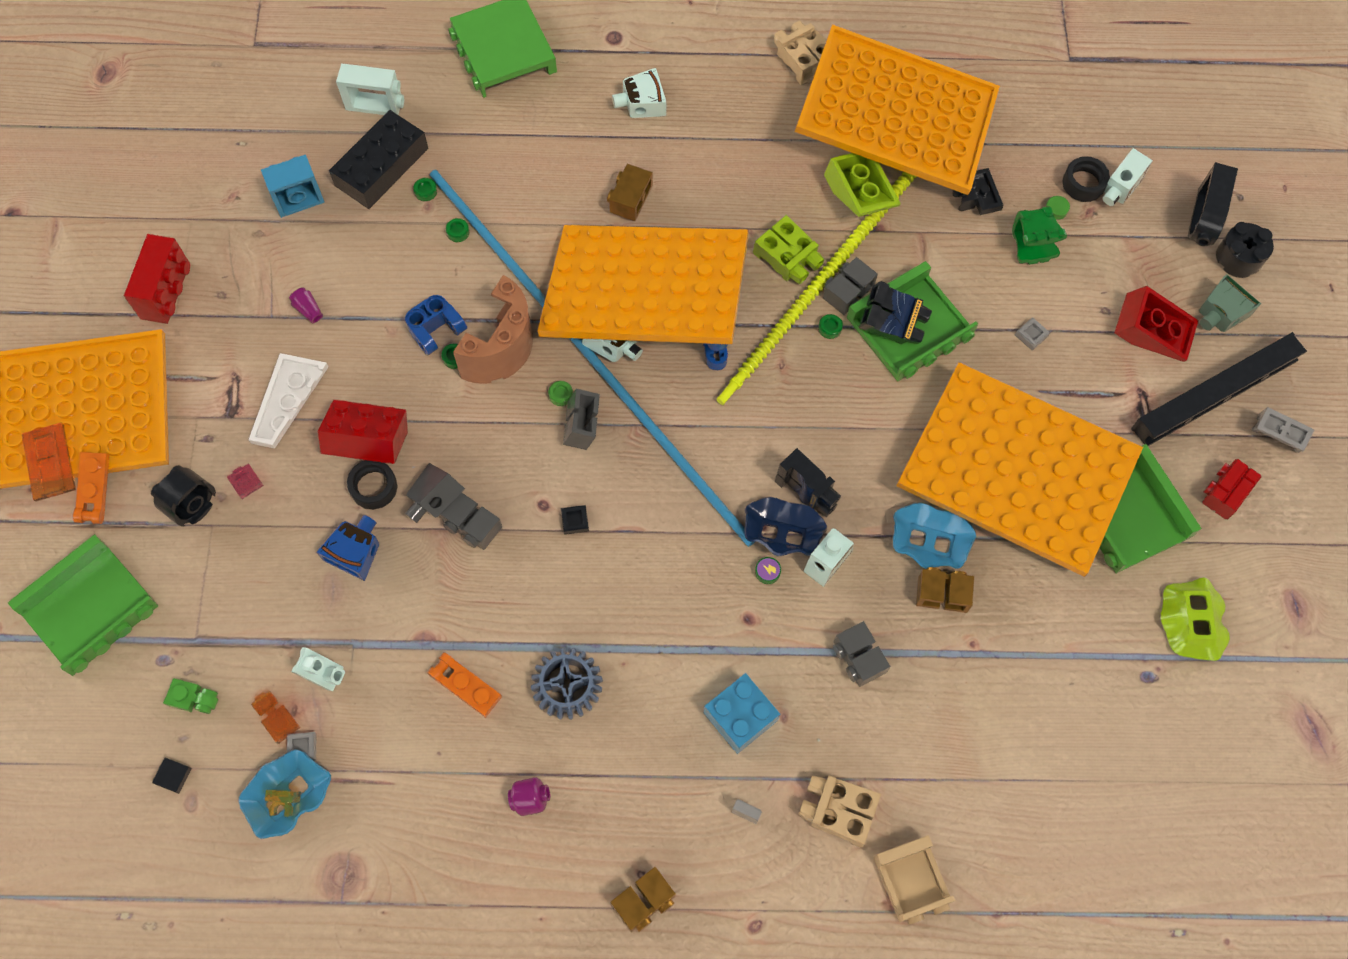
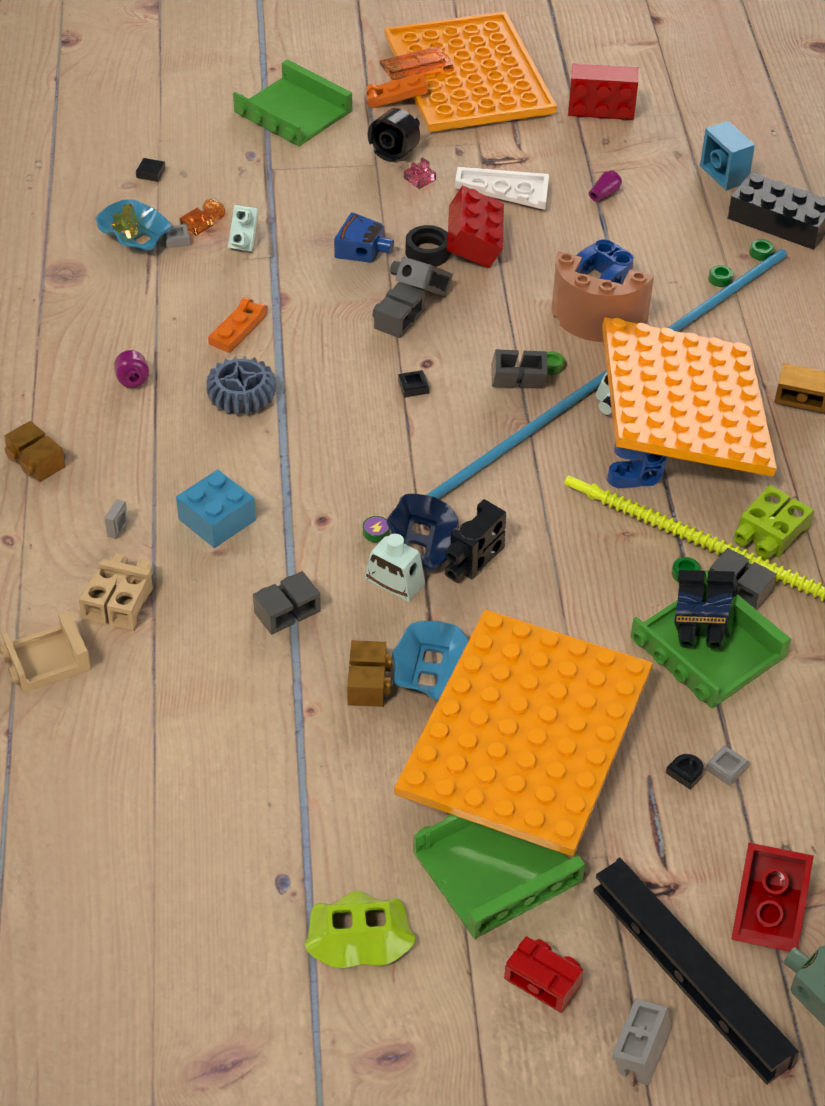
camera: 85 degrees right, 20 degrees down
bright green plate [163,678,219,714] -> none
none -> black tile [666,754,704,790]

